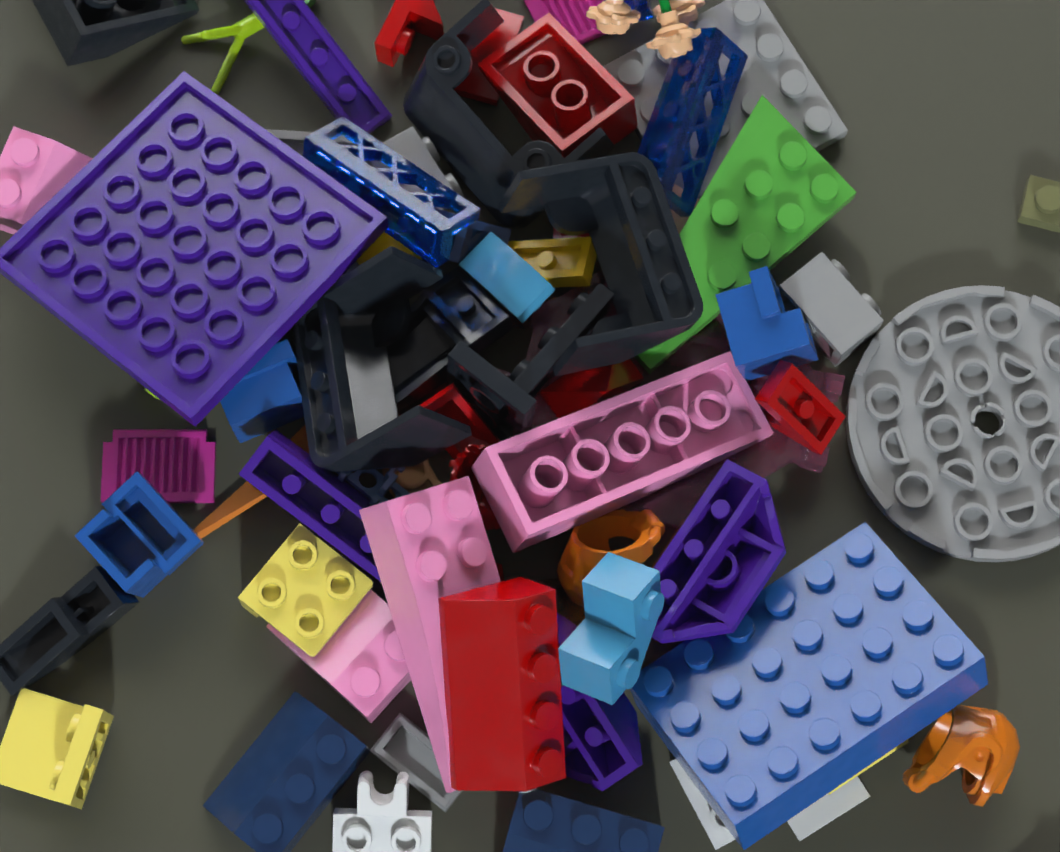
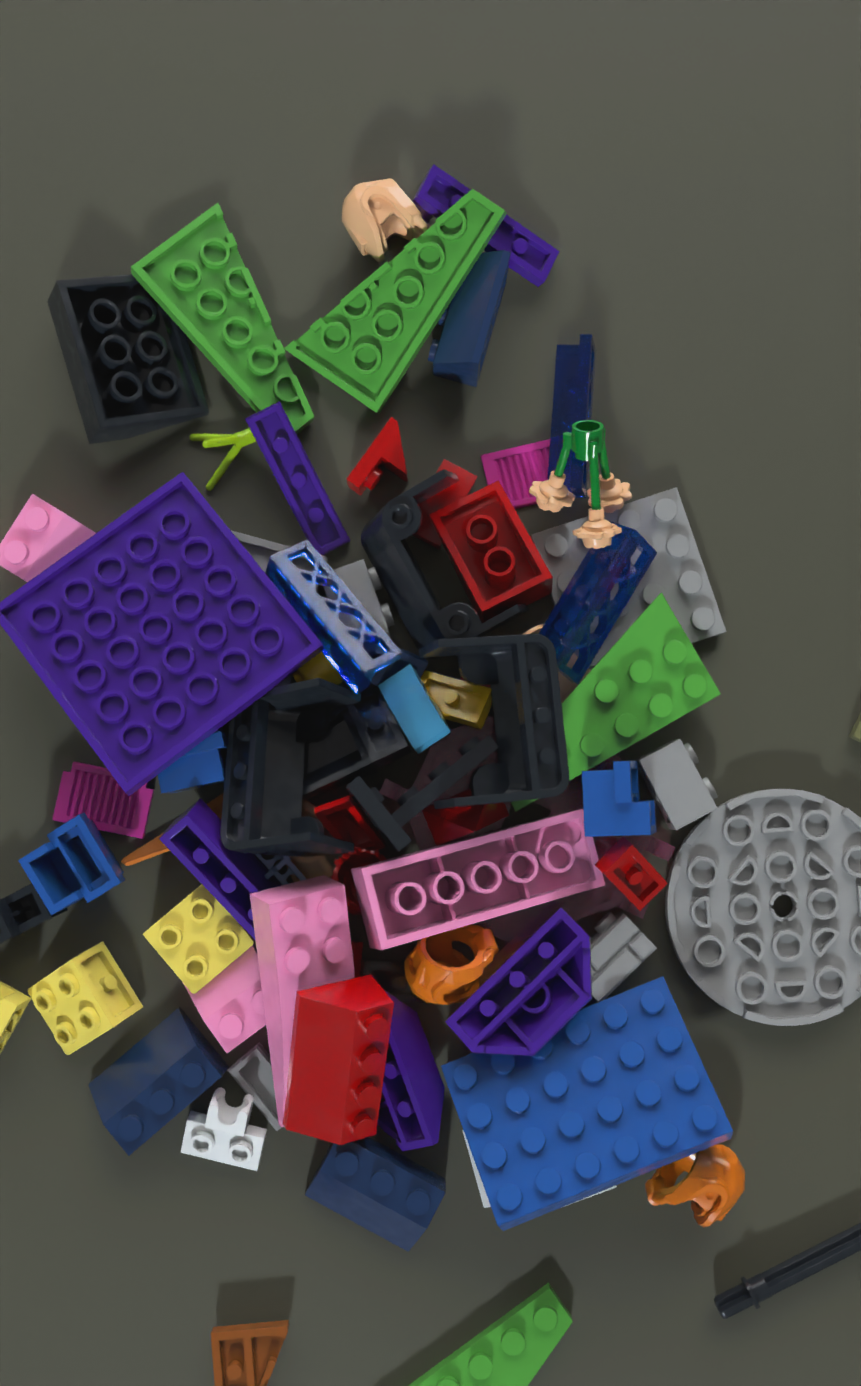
camera: 15 degrees right, 10 degrees up
dark azure brick [558,552,664,705] -> none
none -> light yellow bracket [27,941,143,1055]
none -> light grey brick [591,911,657,1002]

